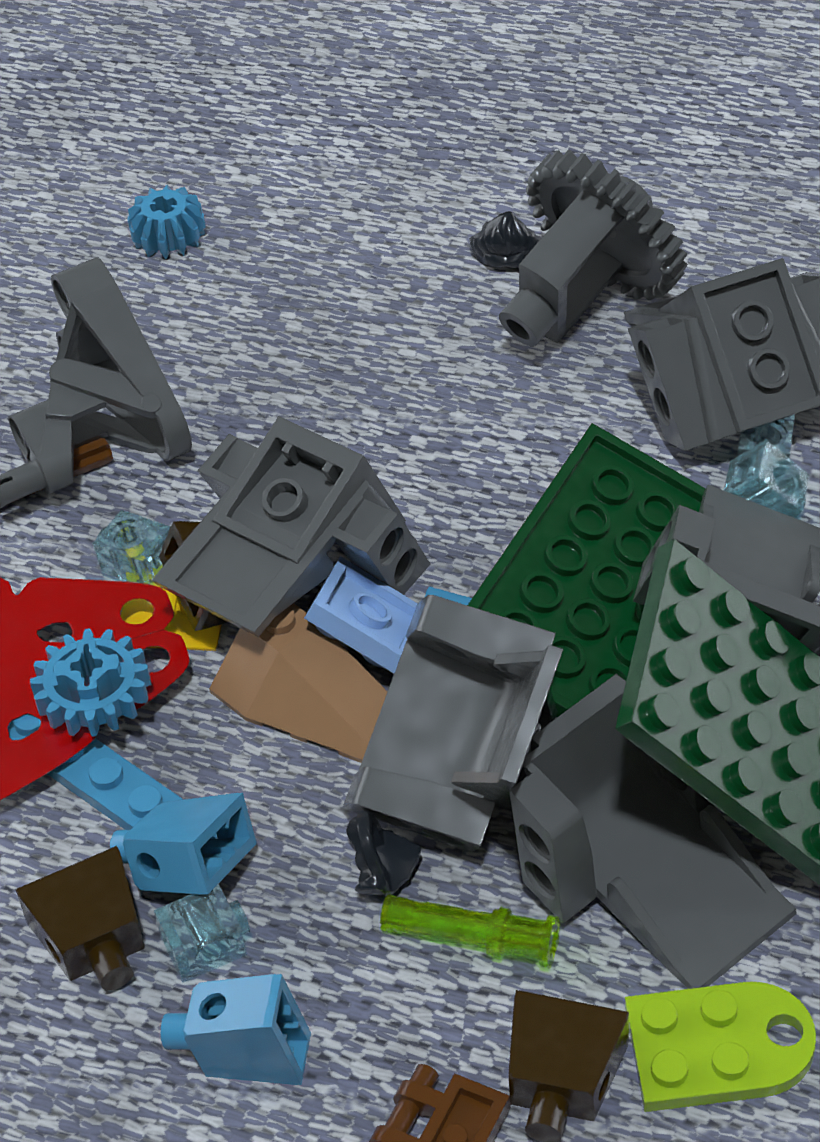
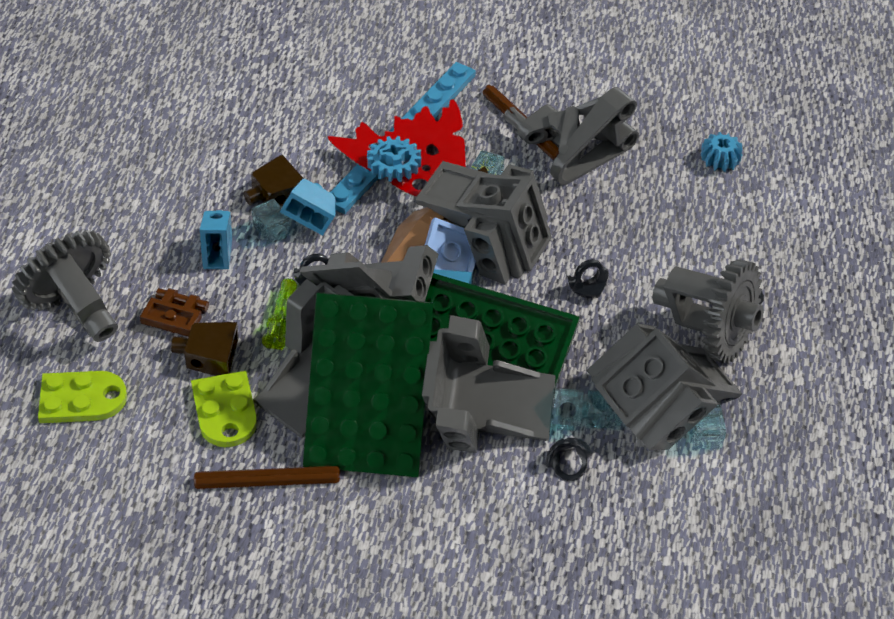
camera: 75 degrees right, 0 degrees up
none -> black piece [567,259,609,298]

